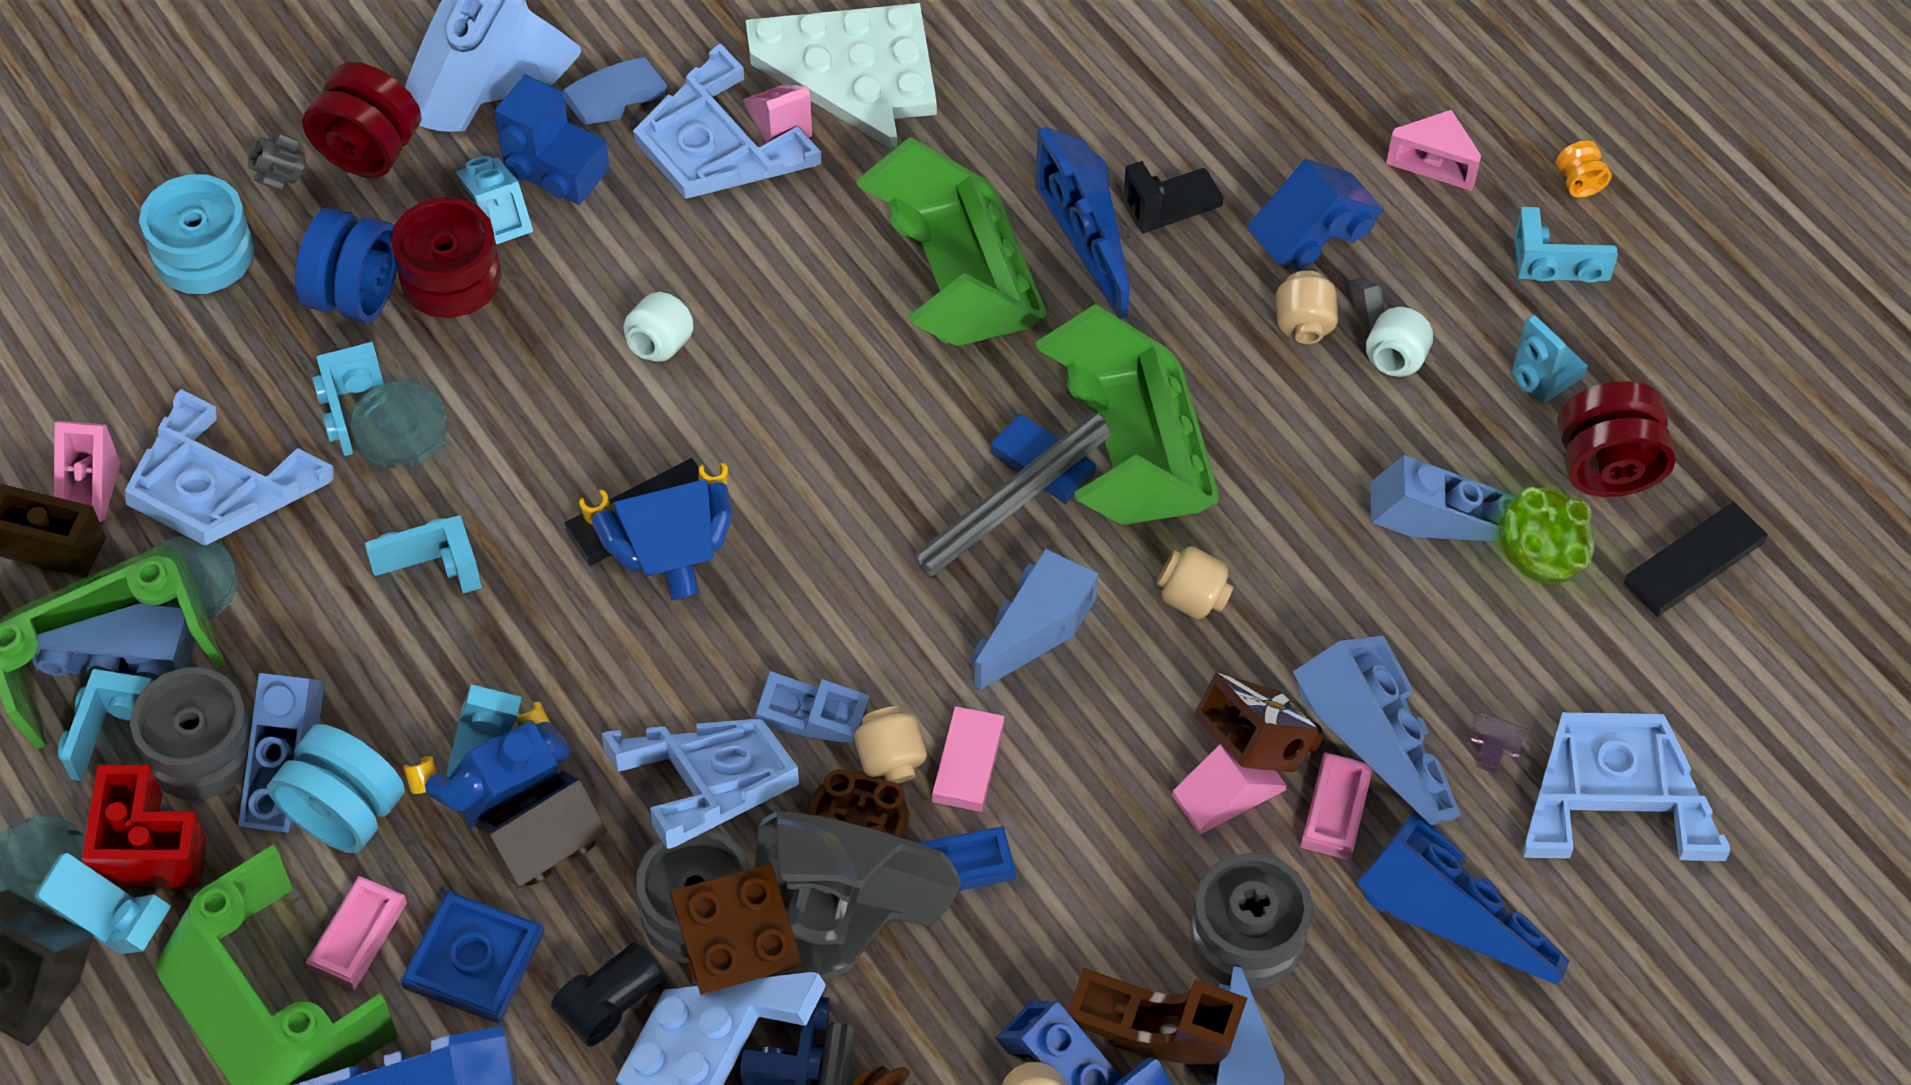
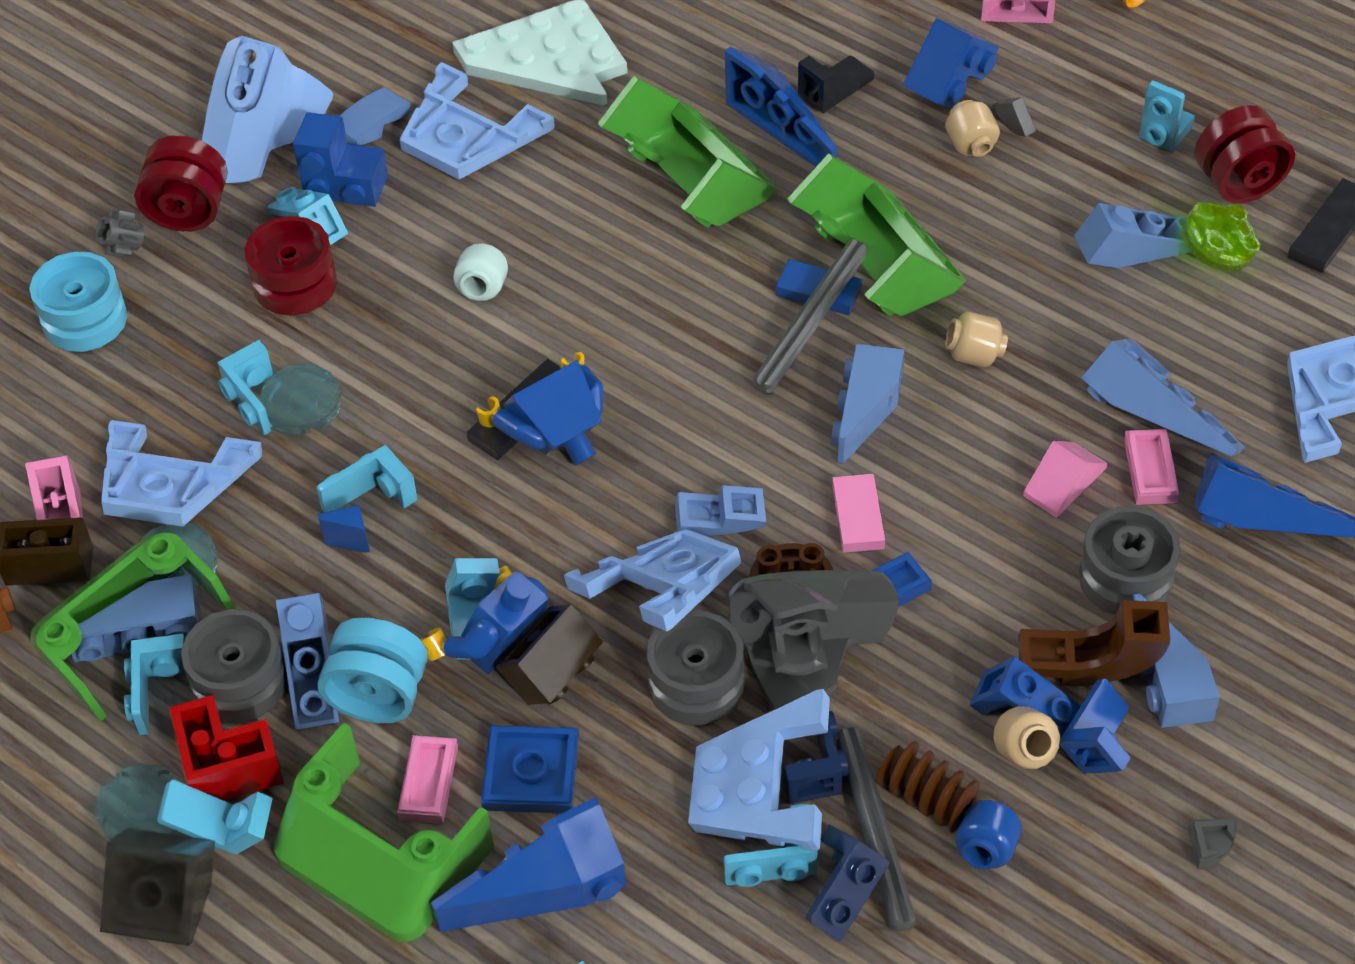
camera: 15 degrees left, 5 degrees down
blue wheel [295,207,397,323] -> none
black piece [551,942,664,1047] -> none
reddish brown hinge [669,863,803,995] -> none
bright pink slope [743,84,812,143] -> none
tan head [854,706,927,784] -> none
reddish brown torso [1193,672,1323,772] -> none
light aqua head [1366,307,1433,377] -> none
tile [1470,711,1528,774] -> none
medium azure bracket [1514,207,1618,282] -> none
none -> blue slope [318,505,370,553]

